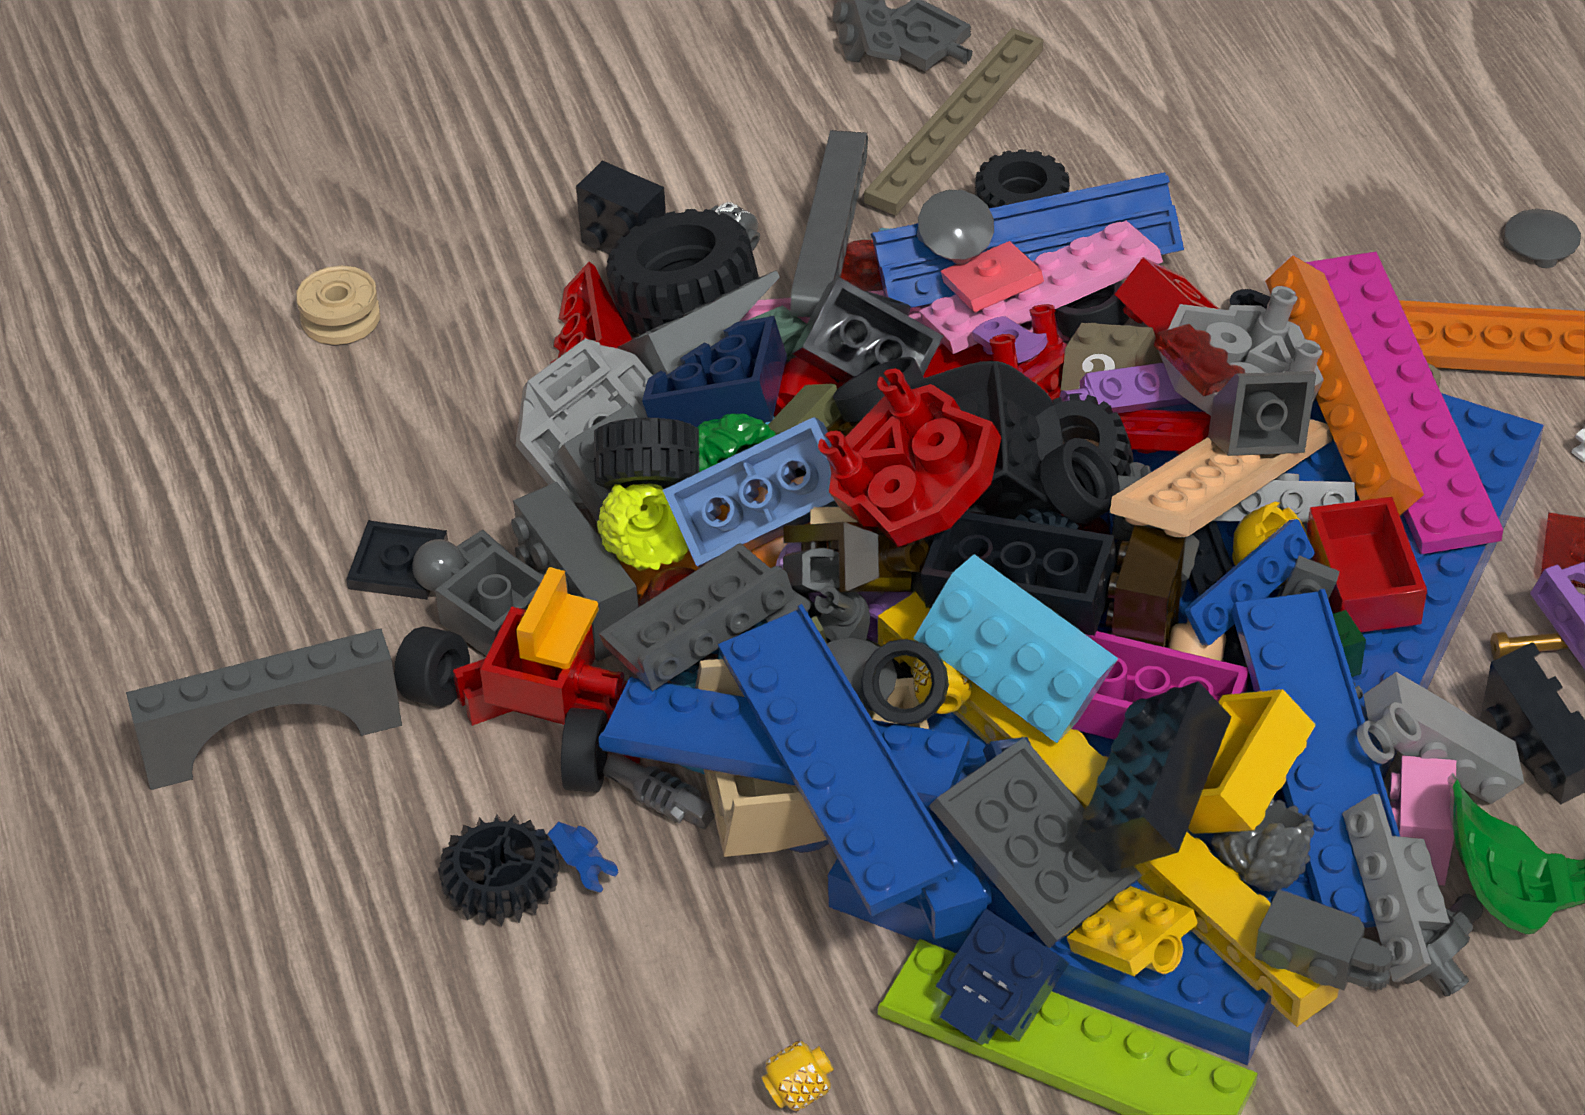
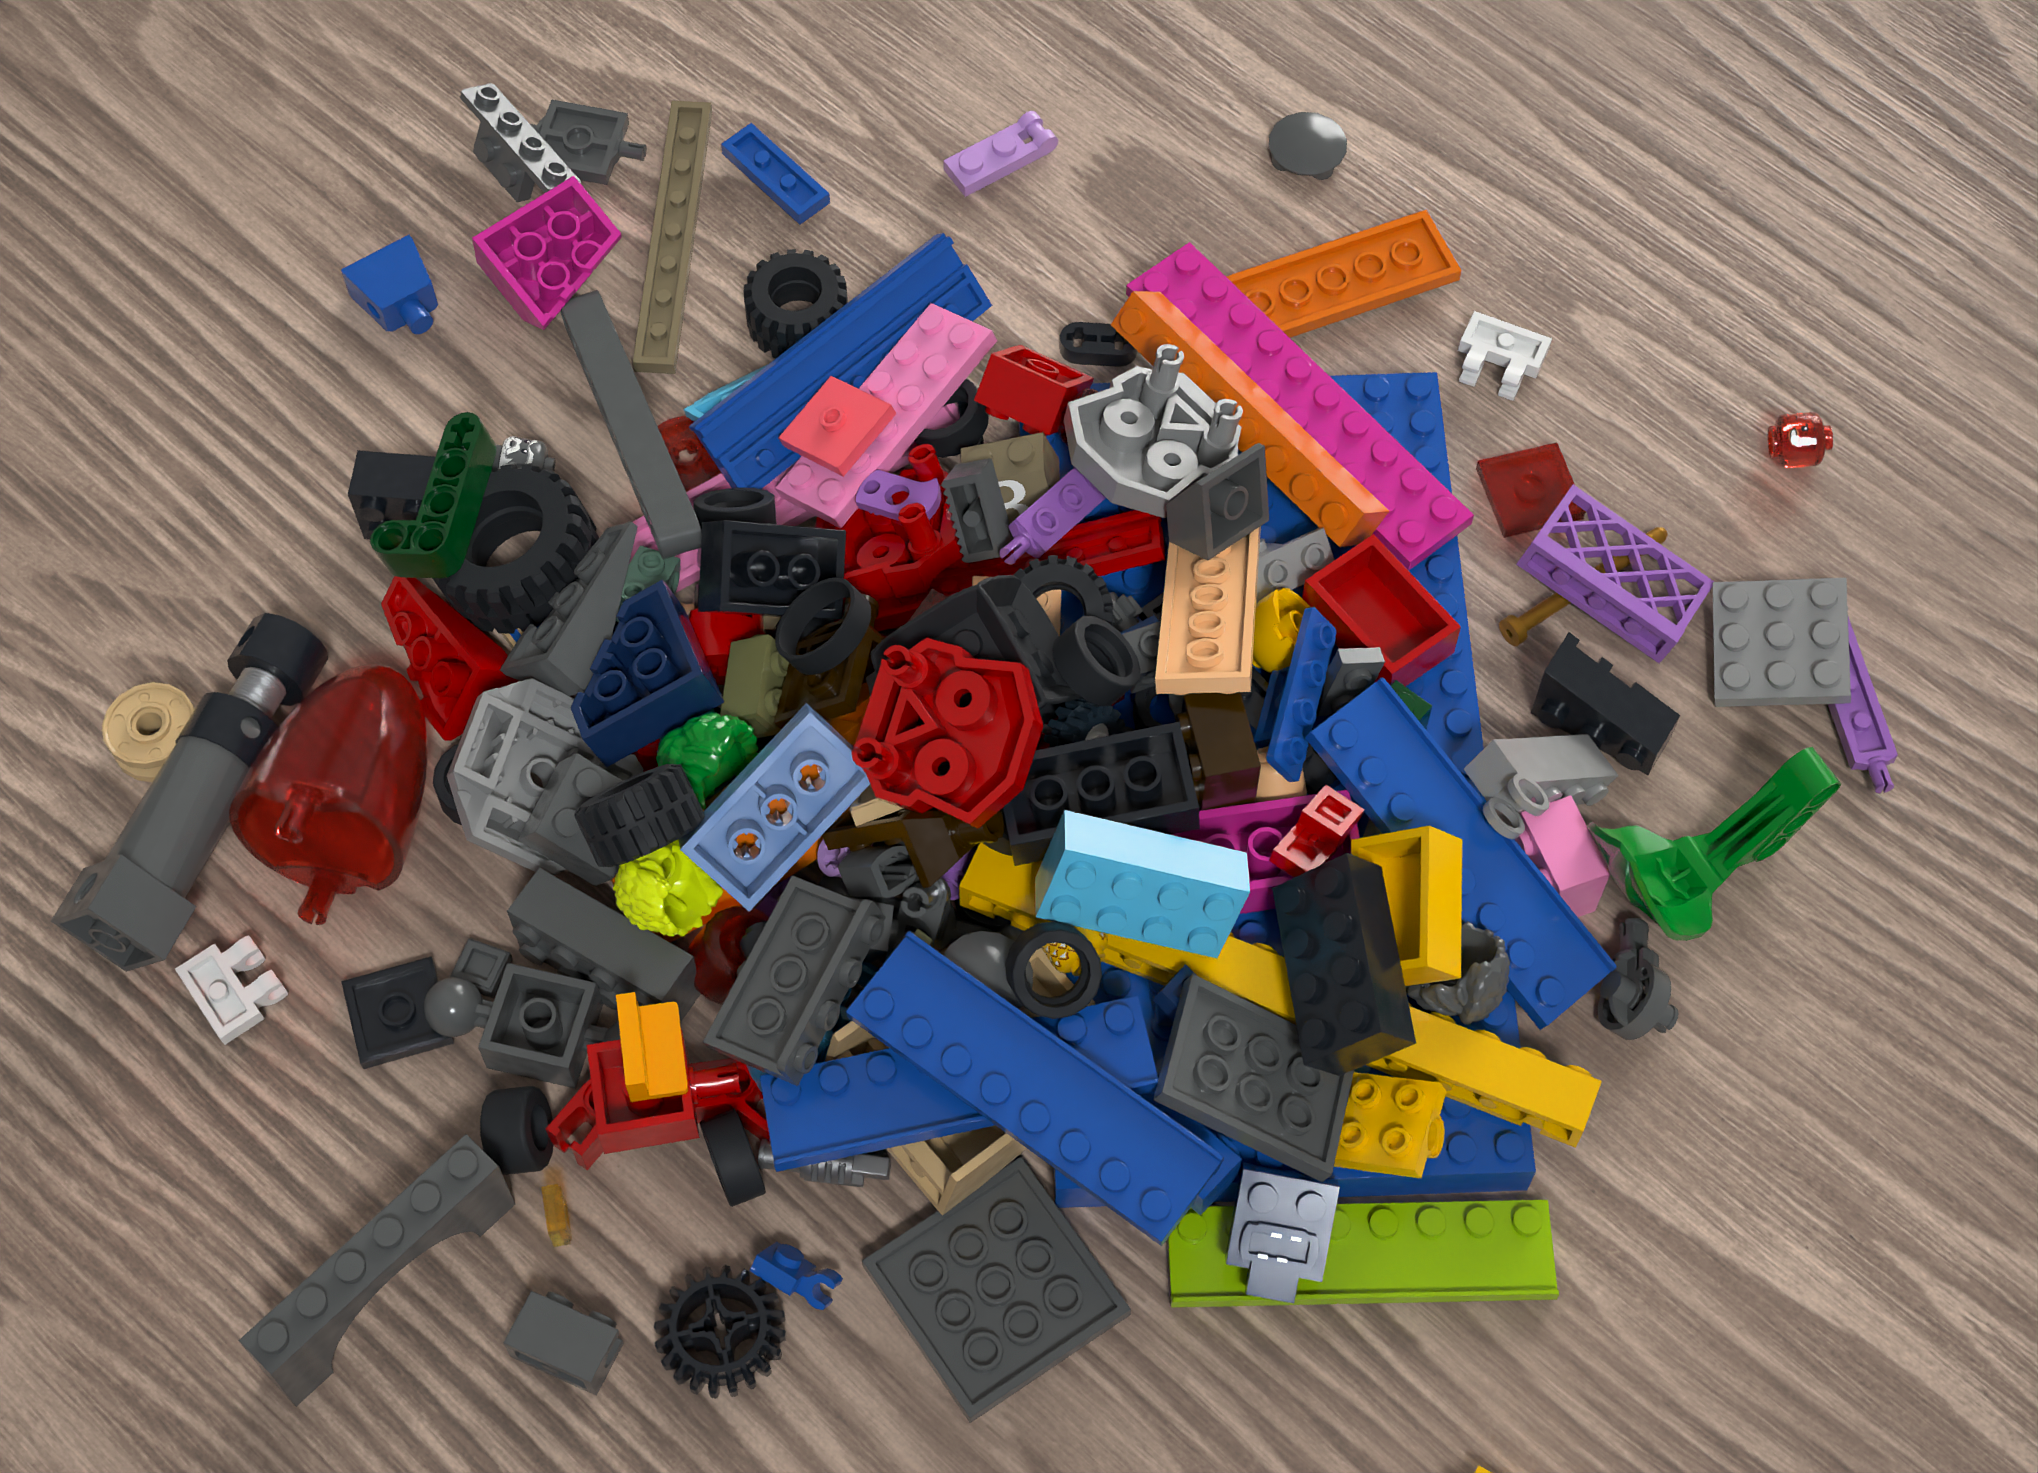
camera: 30 degrees left, 15 degrees up
yellow head [761,1041,834,1111] -> none
dark grey dish [917,190,994,264] -> none
clear red plate [1154,324,1245,397] -> none
dark grey hinge [1255,889,1394,991] -> none
light grey bracket [1342,794,1450,982] -> none
none -> dark grey piece [51,613,328,972]
none -> white plate [175,935,288,1045]
none -> clear red windscreen [229,664,428,925]
none -> blue torso [341,234,438,334]
none -> dark green beam [370,412,497,578]
none -> dark pink wedge [472,176,622,330]
none -> dark grey brick [503,1291,624,1396]
none -> clear yellow tile [541,1184,572,1247]
none -> blue plate [721,123,830,225]
none -> dark grey plate [862,1157,1131,1423]
none -> dark grey brick [941,458,1014,563]
none -> lavender plate [944,111,1058,197]
none -> red slope [1269,785,1365,877]

